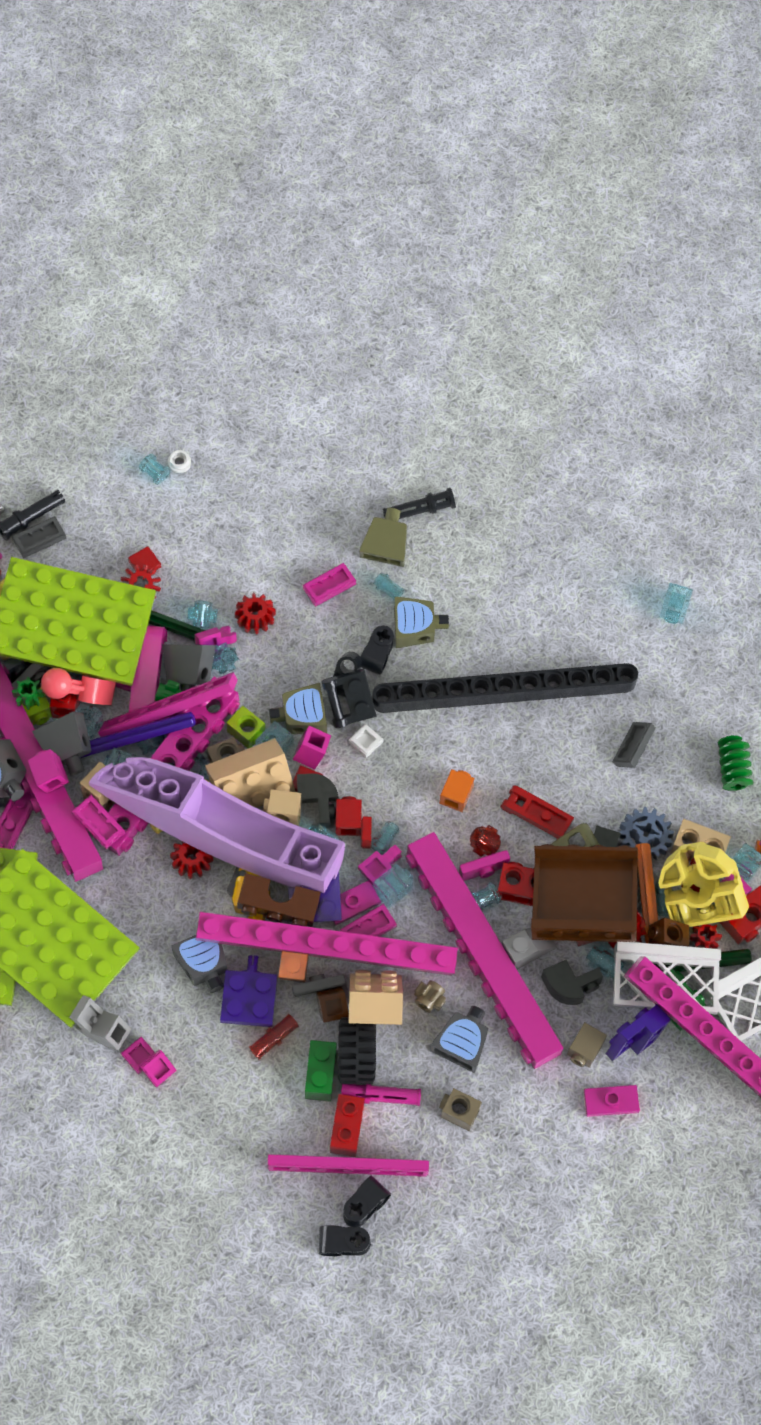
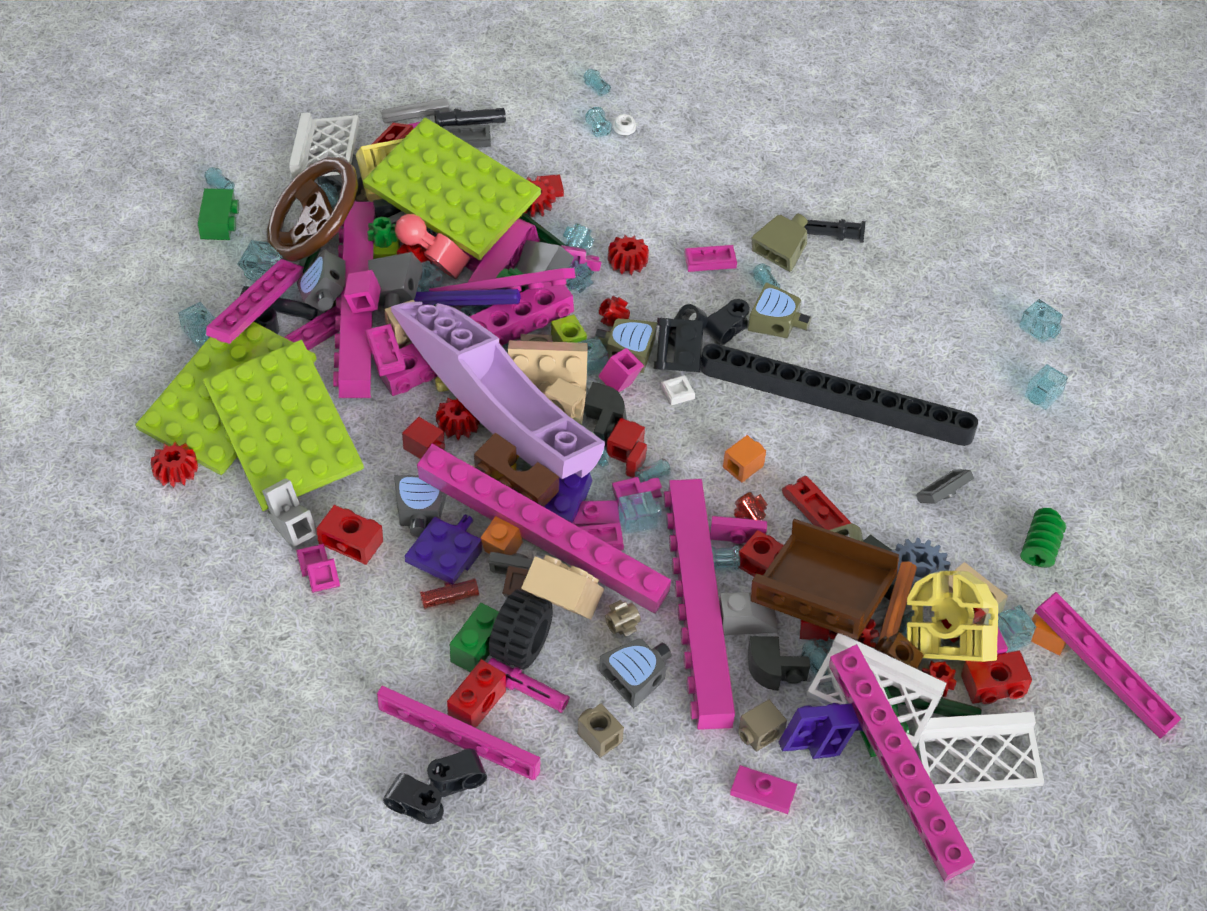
camera: 25 degrees right, 15 degrees down
none -> red brick [316,505,383,565]
none -> red brick [402,417,445,459]
none -> clear light blue pin [583,69,611,96]
none -> red gear [599,296,630,327]
none -> clear light blue brick [1019,299,1063,343]

